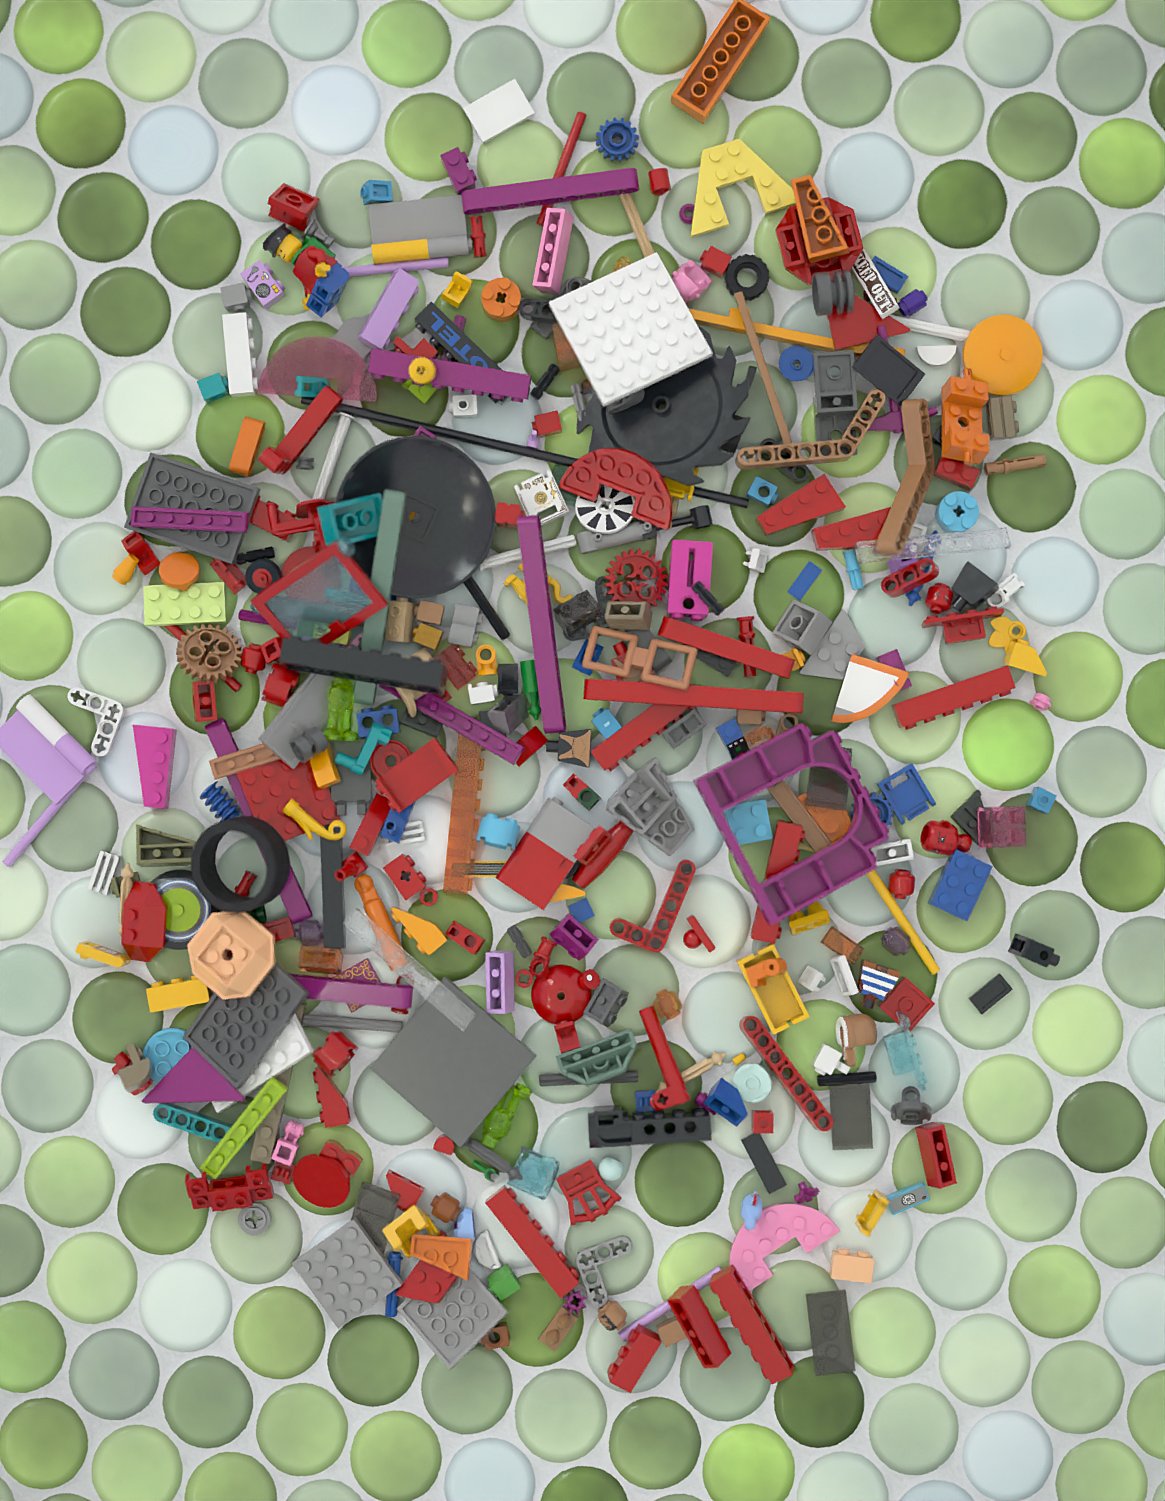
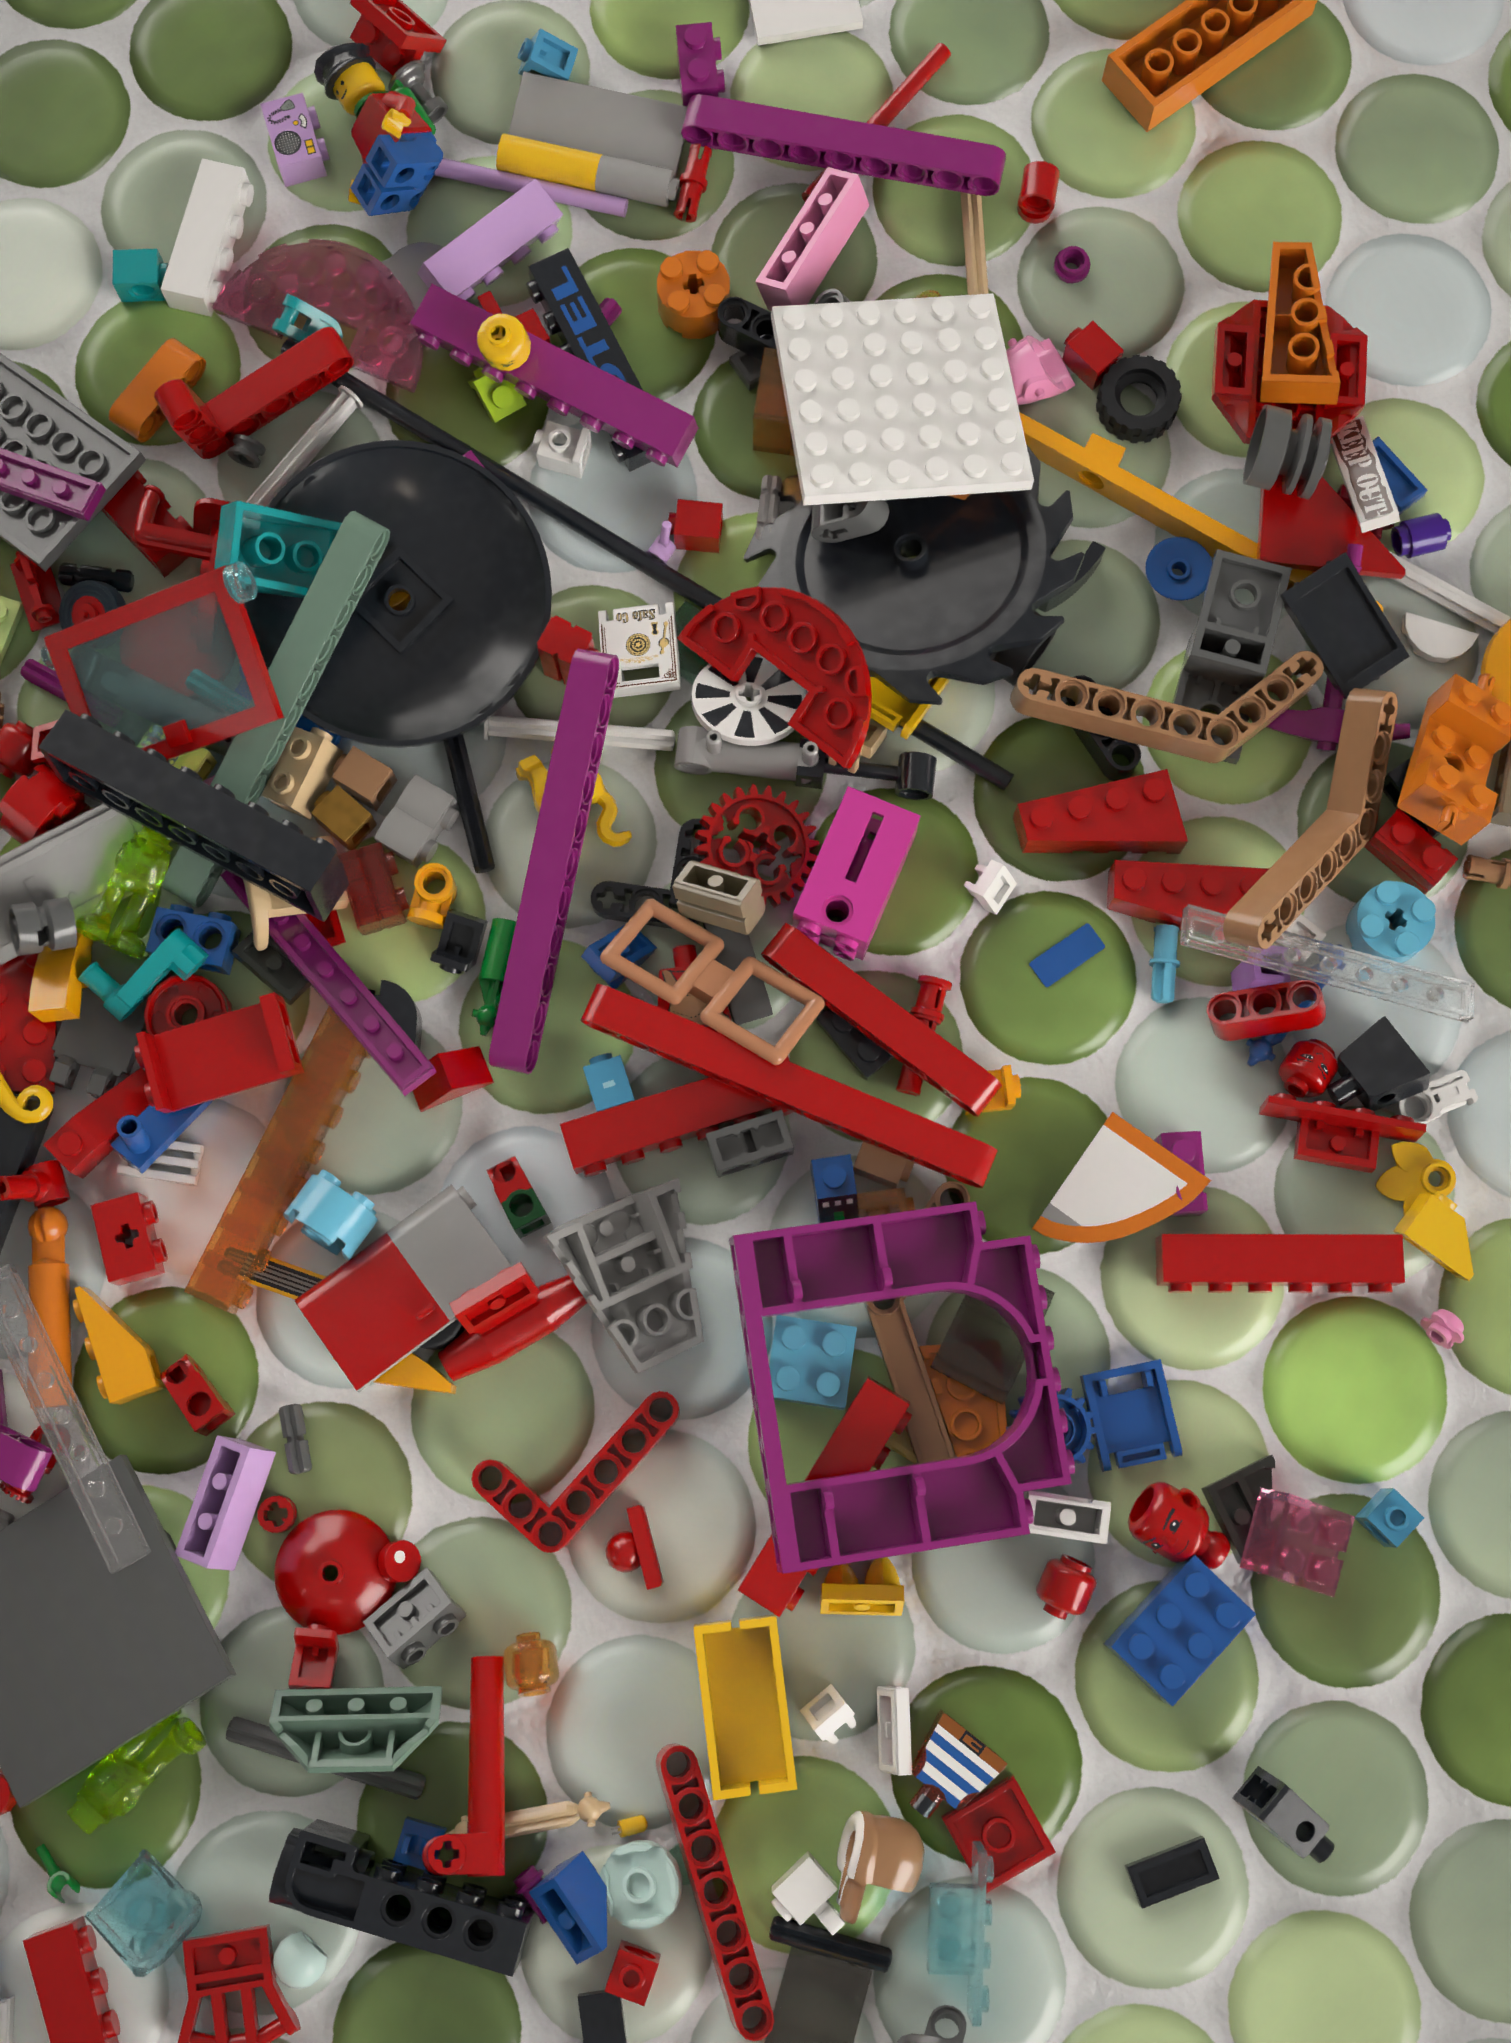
camera: 20 degrees right, 10 degrees down
light grey brick [220,282,253,312] -> none
red bush [420,888,438,906] -> none
yellow bracket [441,271,473,308] -> none
dark grey wheel [461,1137,523,1181] -> none
white brick [468,682,498,705] -> none
flat silver brick [487,694,529,734] -> none
red connector [529,936,557,979] -> none
black axle [530,363,560,400] -> none
torso [546,729,592,768] -> none
magenta brick [549,913,598,961] -> none
clear smoke brick [553,590,602,637] -> none
blue tile [568,898,595,923] -> none
blue gear [596,117,639,163] -> none
light yellow wing [690,139,796,238] -> none
black axle [692,581,725,616] -> none
medium nougat tile [734,291,792,444] -> none
orange leg [745,958,787,988] -> none
dark azure brick [746,476,779,507] -> none
light grey slope [772,599,832,656] -> none
light grey wing [799,609,865,680] -> none
clear orange tile [821,926,864,965] -> none
yellow piece [866,869,940,975] -> none
head [880,927,911,956] -> none

